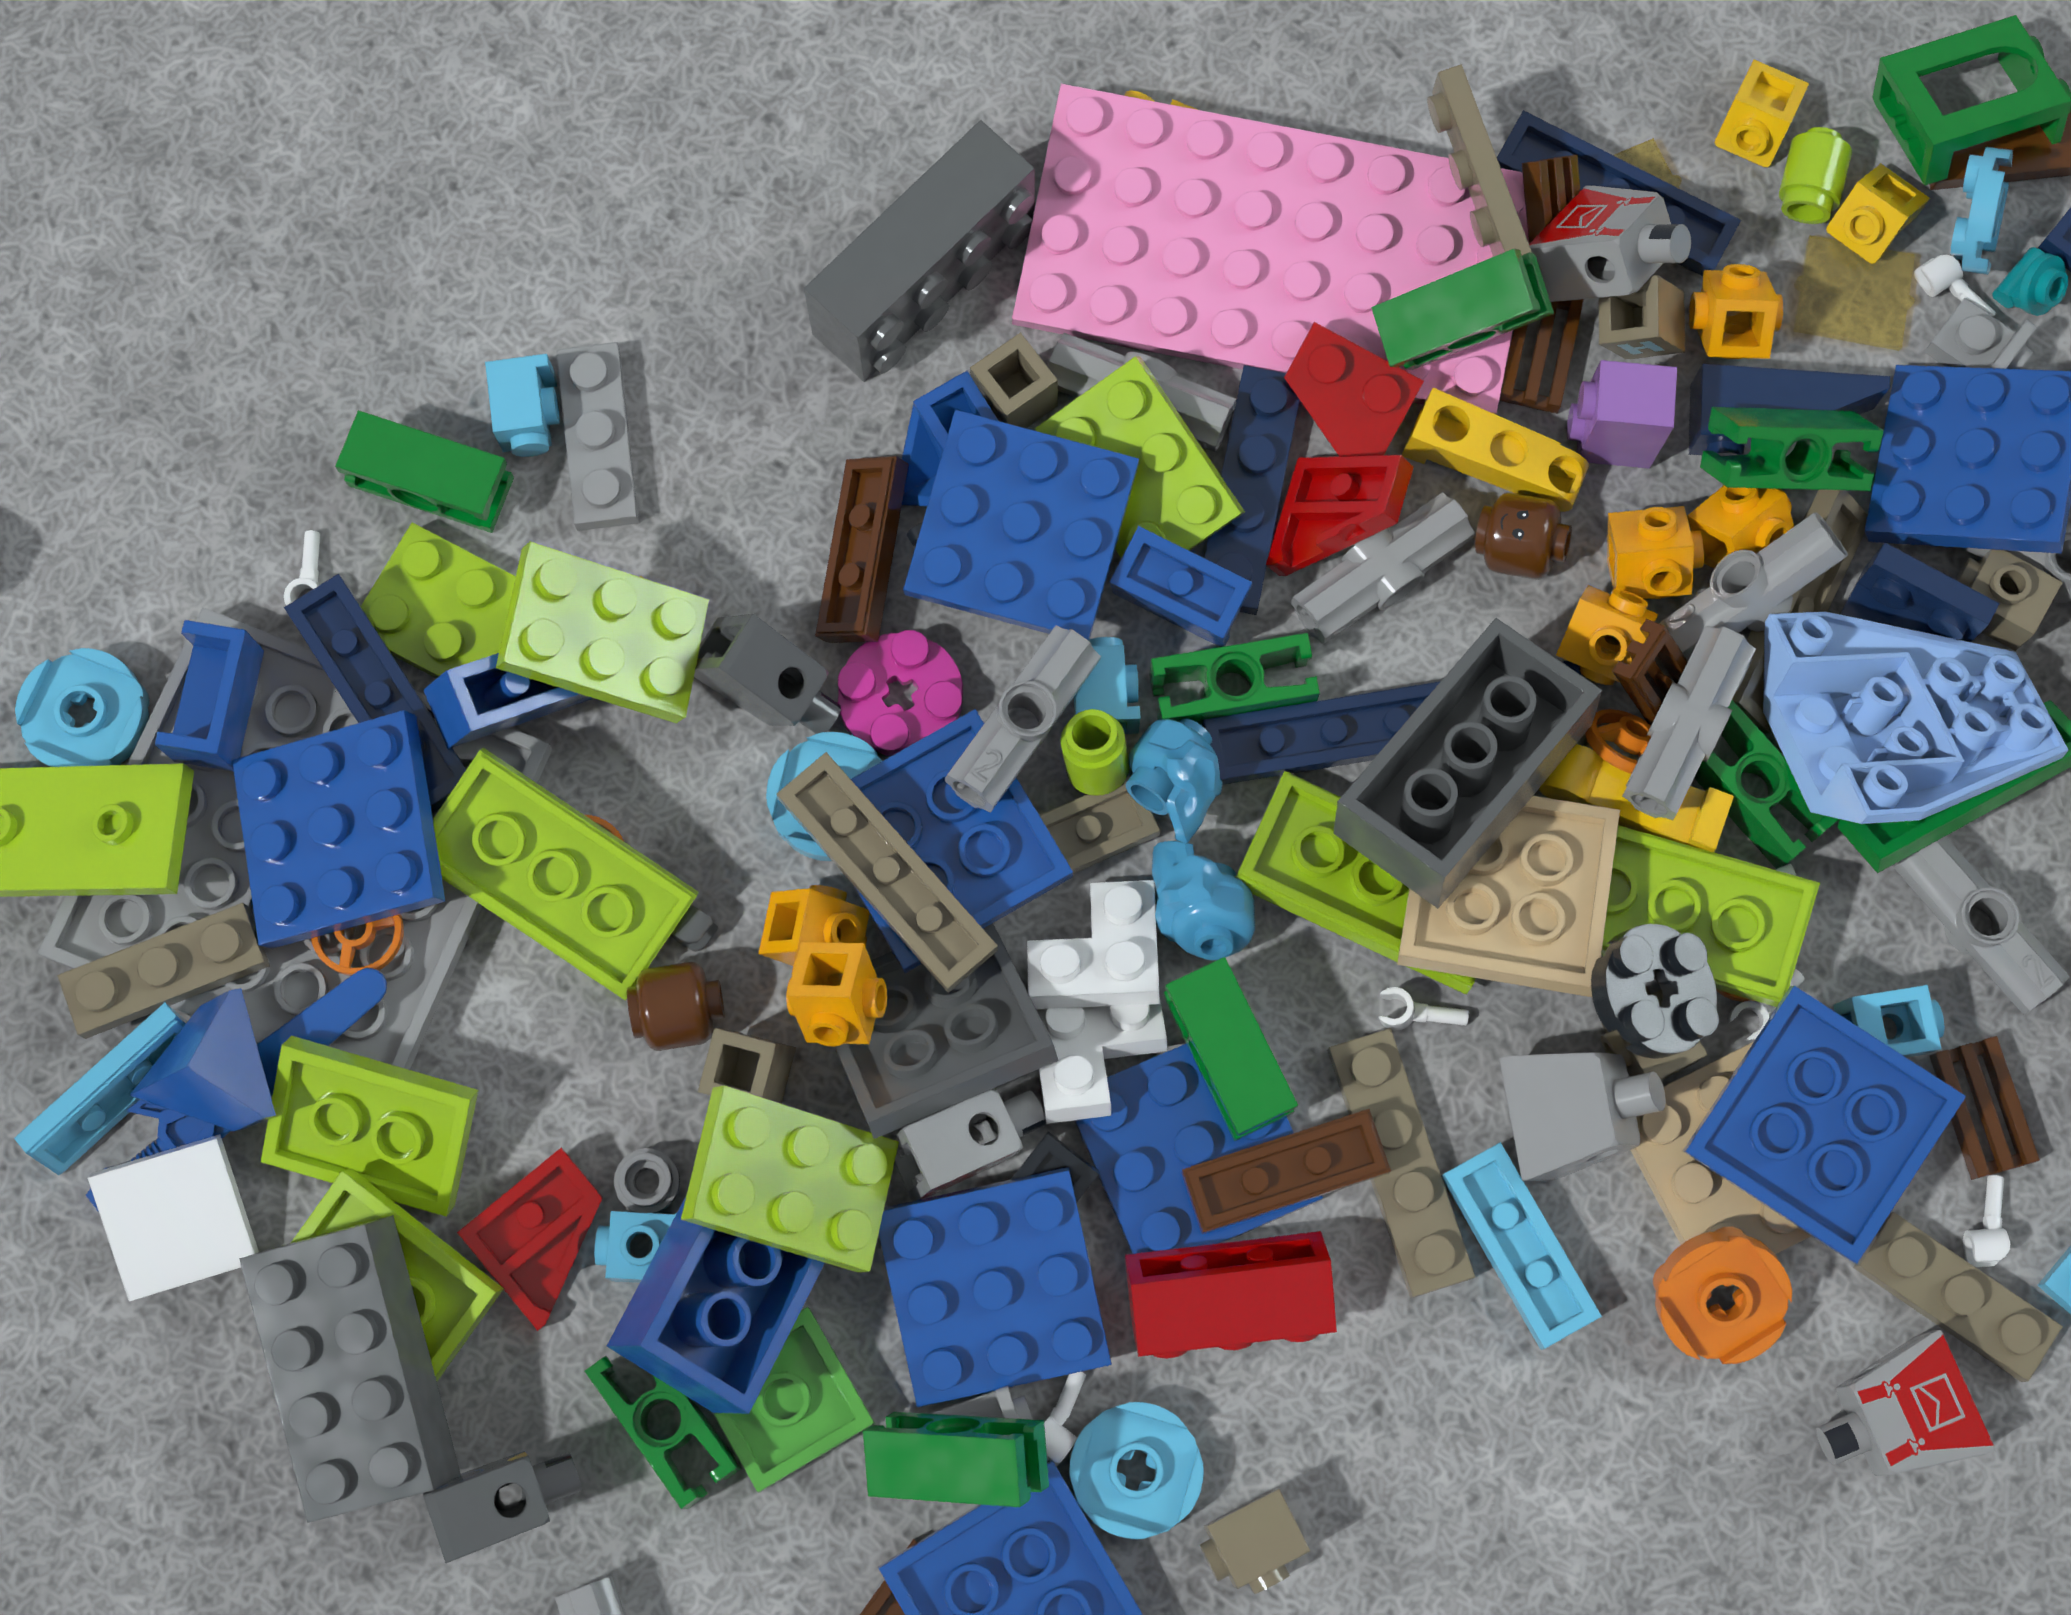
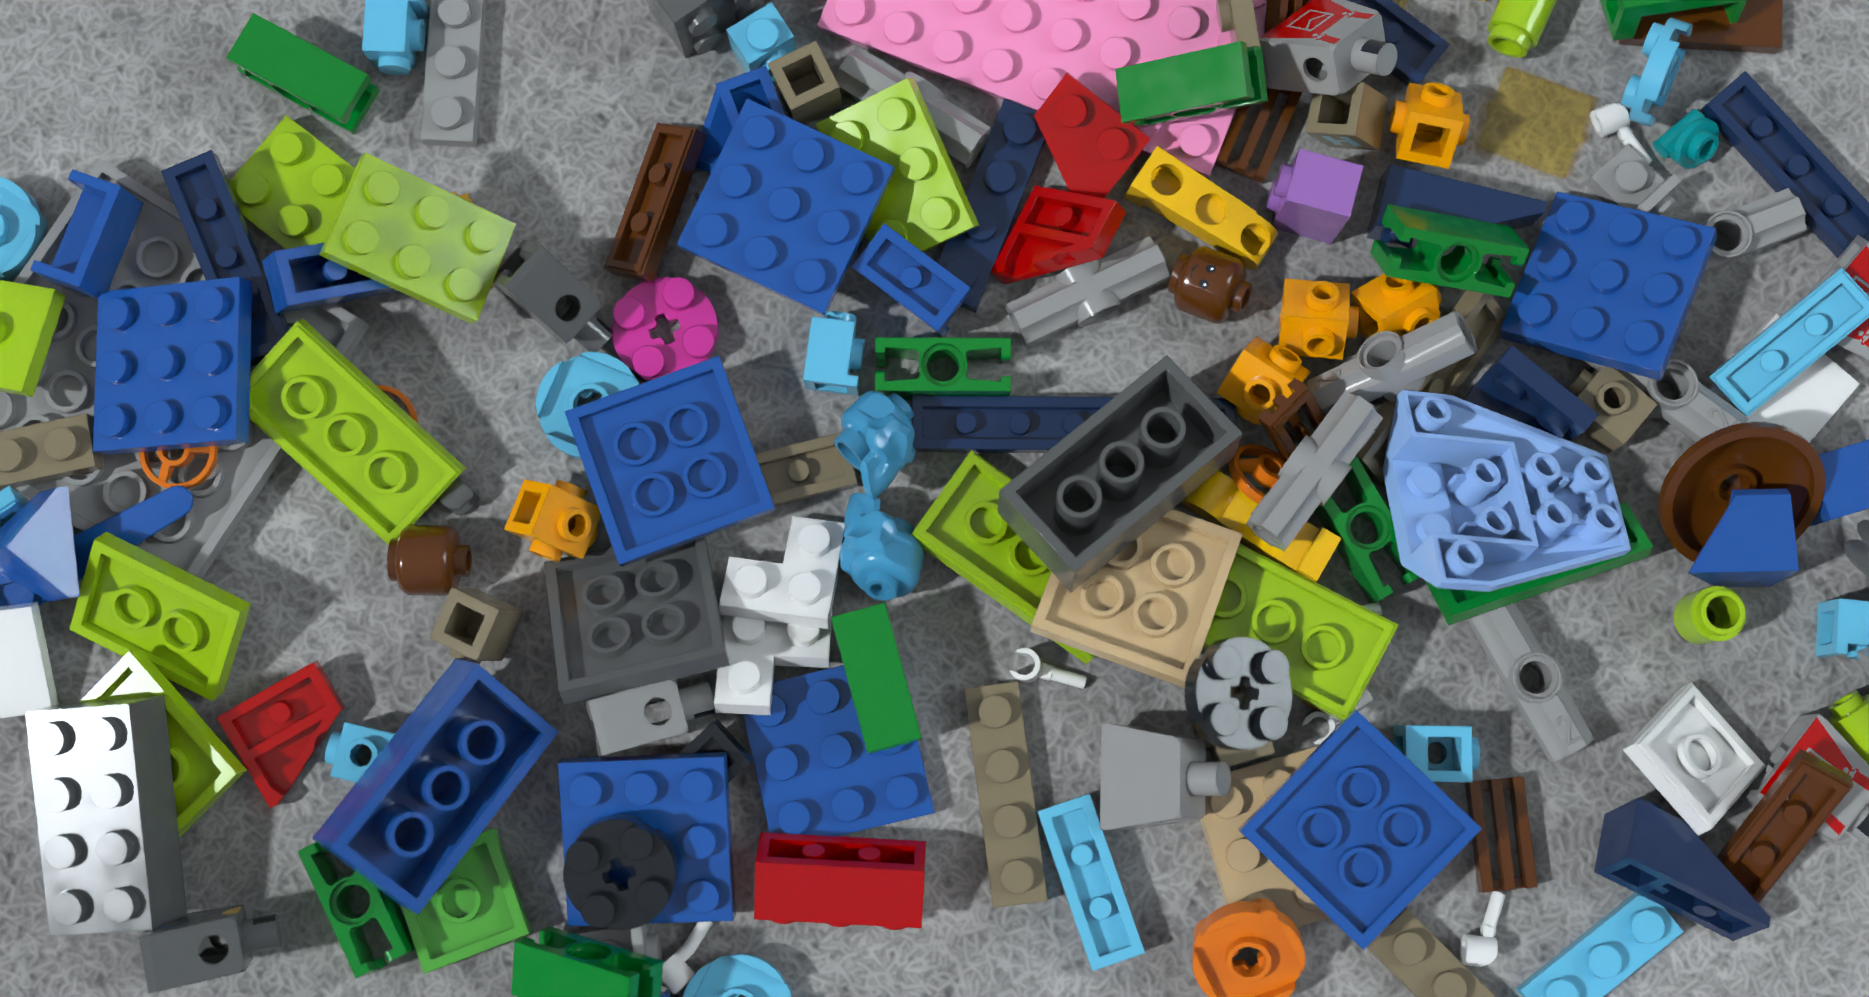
camera: 10 degrees right, 5 degrees up
white hand [284,530,320,606] -> none
light grey plate [614,1148,680,1213] -> none
lime plate [681,1085,899,1272] -> none
dark tan plate [776,752,998,993] -> none
light orange brick [786,942,887,1047] -> none
light grey piece [945,625,1101,813] -> none
lime brick [1060,709,1129,796] -> none
reddish brown tile [1181,1109,1391,1235] -> none
yellow bracket [1826,163,1930,264] -> none
none -> black plate [563,814,679,930]
none -> medium azure brick [726,2,797,82]

